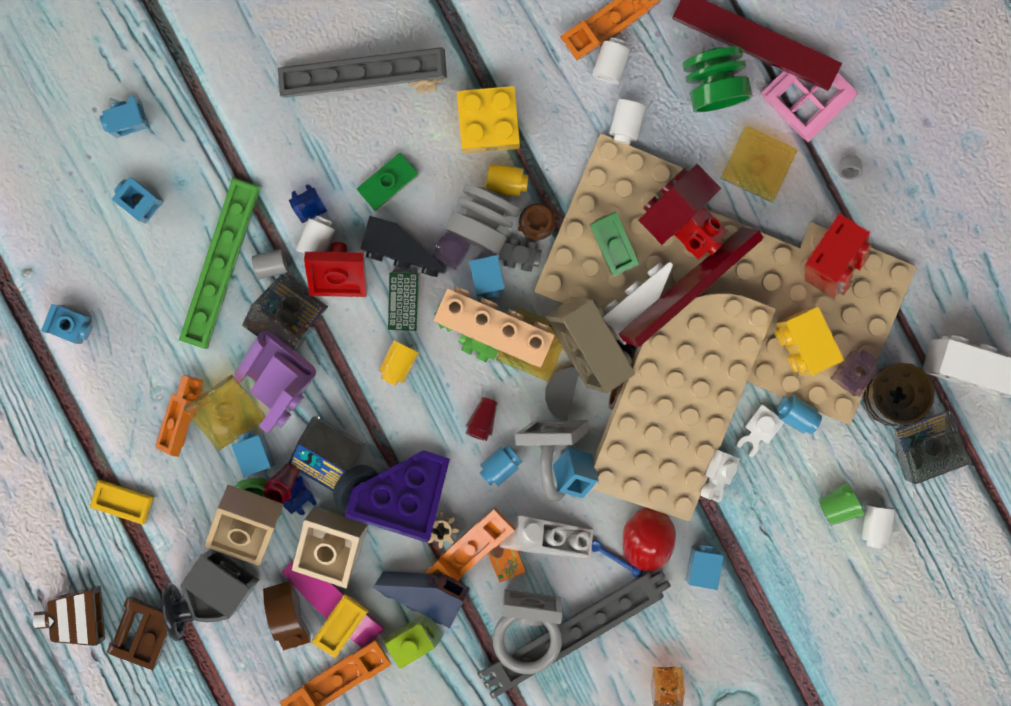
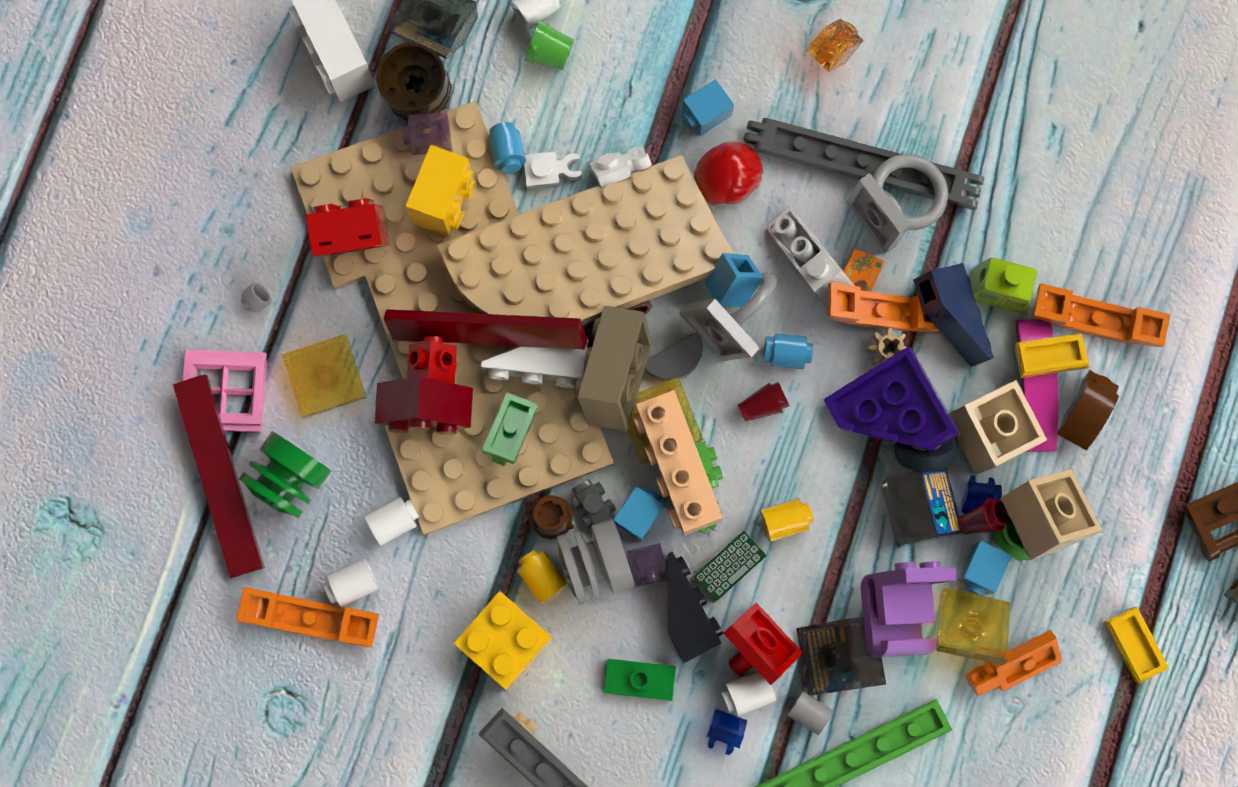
camera: 135 degrees left, 10 degrees down
dark grey piece [162,549,259,641] -> none
blue hinge [592,540,643,577] -> none

